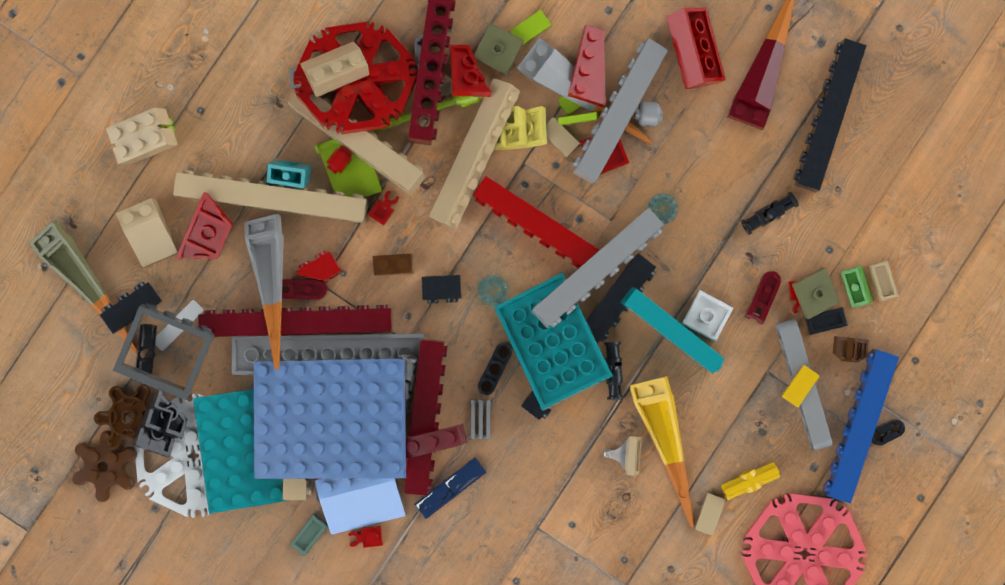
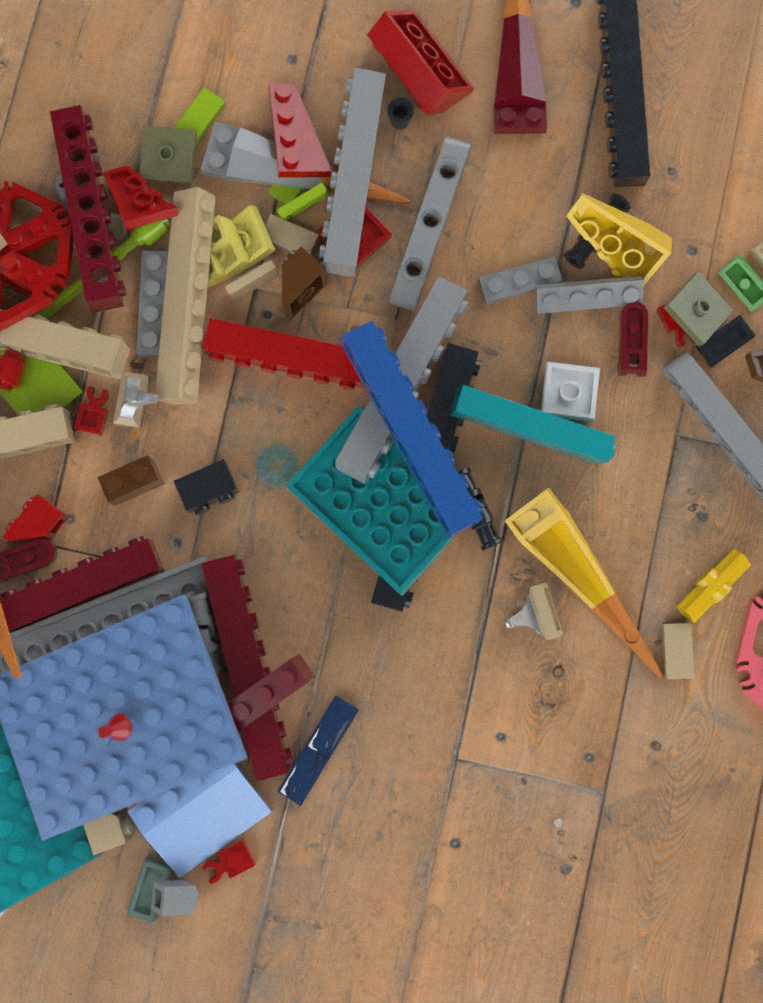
camera: 20 degrees left, 5 degrees down
light grey tile [471,400,490,439] -> none
black beam [478,343,512,395] -> none
light grey head [634,101,663,127] -> none
clear light blue gear [648,193,678,224] -> none
yellow tile [781,365,820,408] -> none
none -> red rock [98,713,132,741]
none -> piece [113,371,158,429]
none -> light grey plate [136,250,168,357]
none -> light grey brick [151,880,198,917]
none -> tan tile [225,260,278,302]
none -> reddish brown slope [282,246,327,321]
none -> blue brick [341,320,483,539]
none -> black piece [387,97,414,129]
none -> light grey beam [389,136,472,312]
none -> light grey plate [478,257,562,305]
none -> light grey plate [535,276,644,314]
none -> yellow wedge [566,193,672,285]

